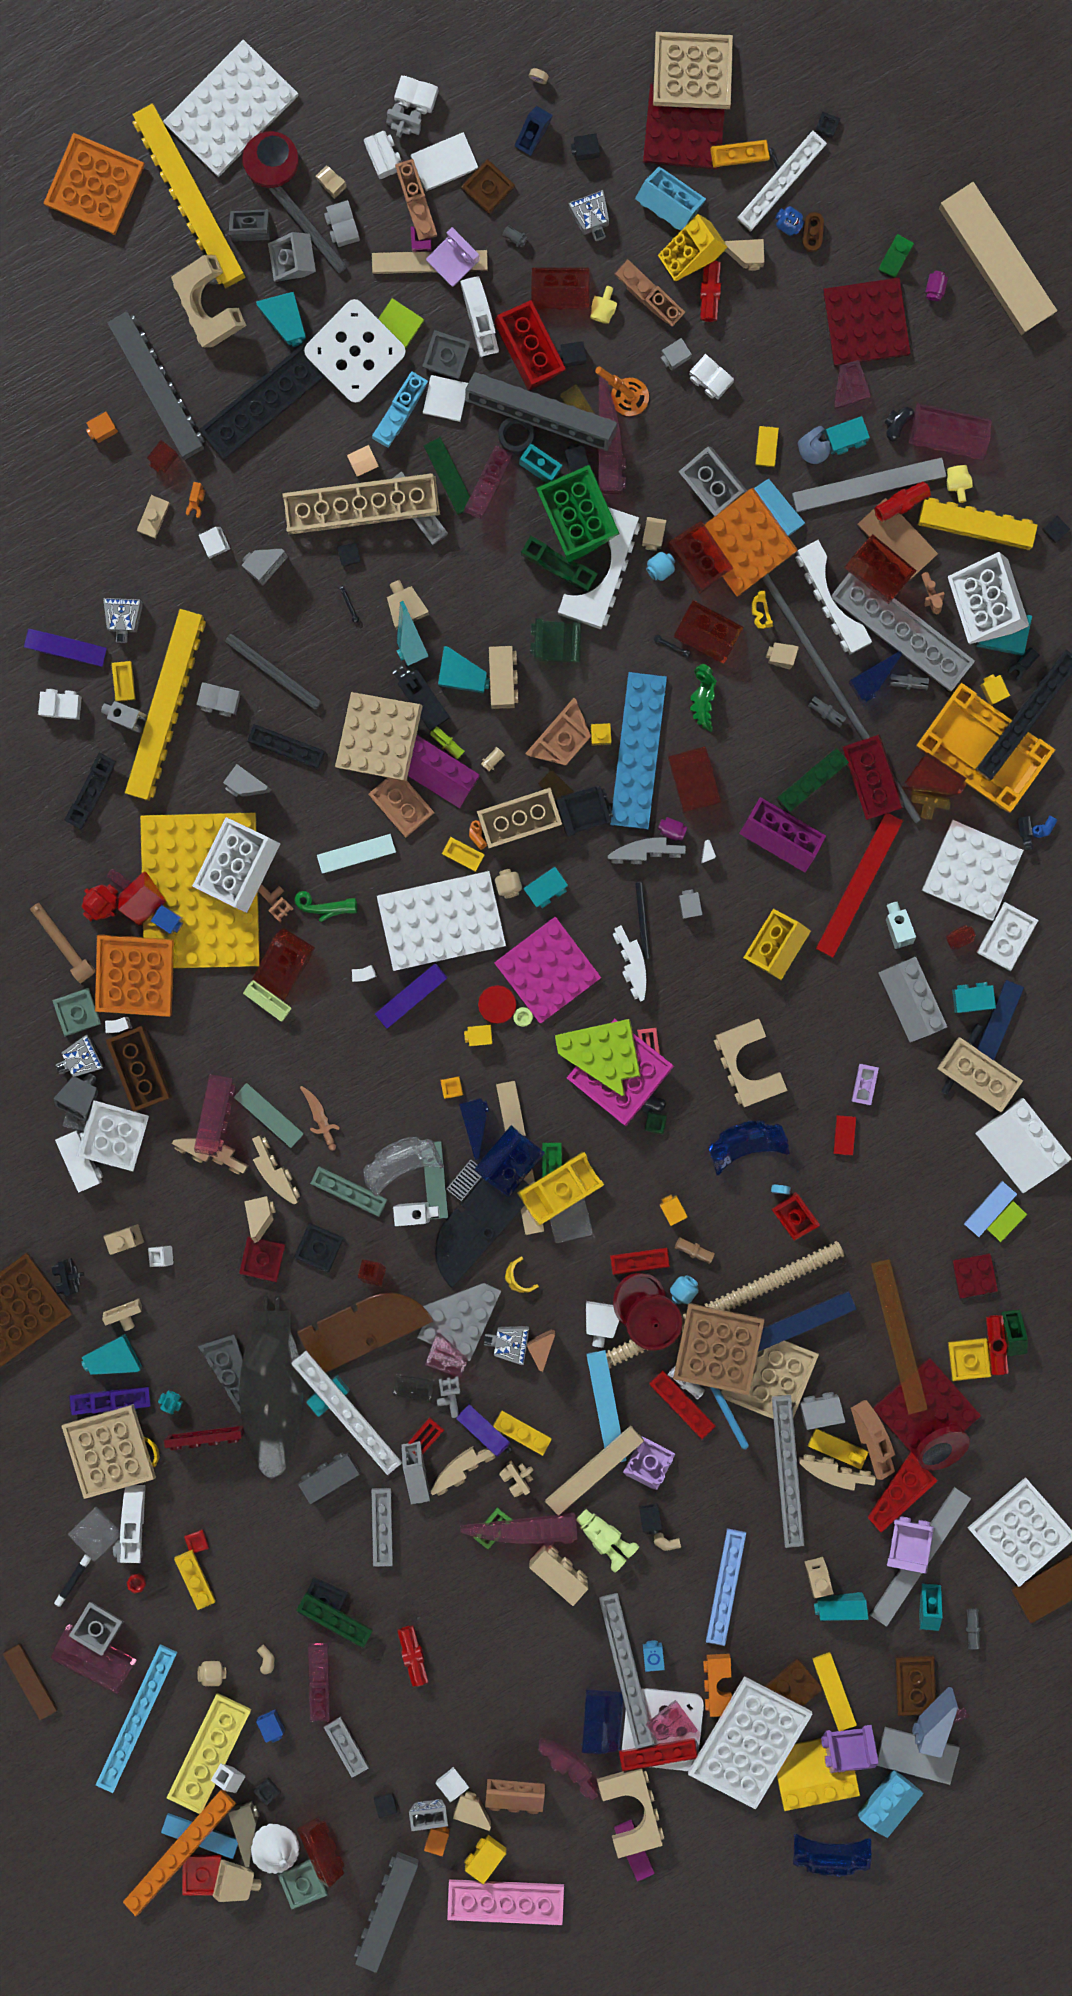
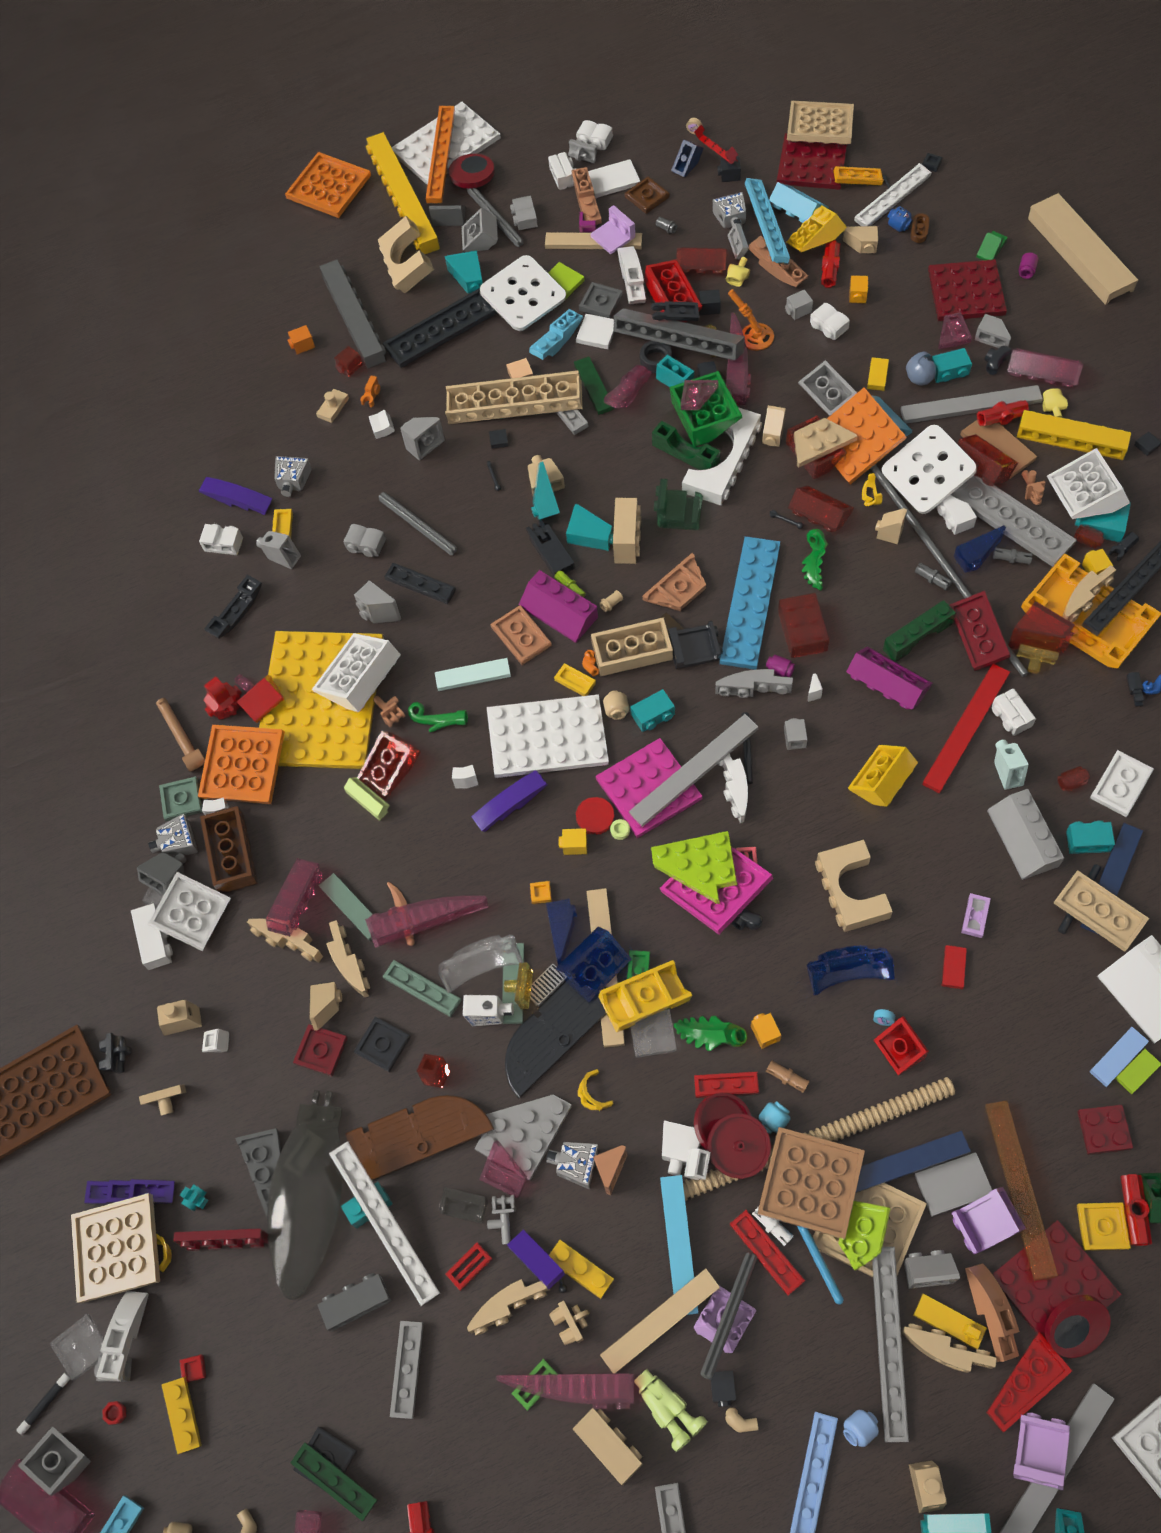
camera: 15 degrees right, 25 degrees down
teal slope [81,1334,143,1375] -> none
yellow brick [125,609,206,801] -> none
blue brick [151,905,183,934] -> none
tan leg [315,165,347,199] -> none
tan plate [335,692,423,781] -> none
light grey slope [402,1441,430,1504] -> none
yellow brick [591,723,611,746] -> none
dark green tile [644,1112,667,1134] -> none
medium azure head [646,552,675,581] -> none
white plate [922,820,1023,921] -> none
none -> clear pink slope [365,896,488,948]
none -> orange plate [426,106,455,203]
none -> clear yellow tile [504,963,533,1009]
none -> light grey tile [629,714,758,827]
none -> black hinge [651,301,700,321]
none -> green plant [674,1016,747,1051]
none -> clear pink wing [681,380,719,410]
none -> white piece [684,1149,711,1180]
none -> red piece [694,125,738,164]
none -> dark grey axle [701,1252,757,1380]
none -> light grey plate [727,223,749,260]
none -> medium azure plate [745,178,790,263]
none -> tan wing [794,418,858,468]
none -> lime tile [838,1201,891,1271]
none -> light blue head [843,1410,879,1447]
none -> light orange brick [849,276,868,303]
none -> white piece [882,425,977,514]
none -> light grey tile [914,1152,992,1217]
none -> panel [952,1187,1026,1254]
none -> light grey slope [975,314,1011,348]
none -> white brick [992,689,1036,736]
none -> tan slope [1061,565,1116,626]
none -> clear red brick [1074,525,1104,549]

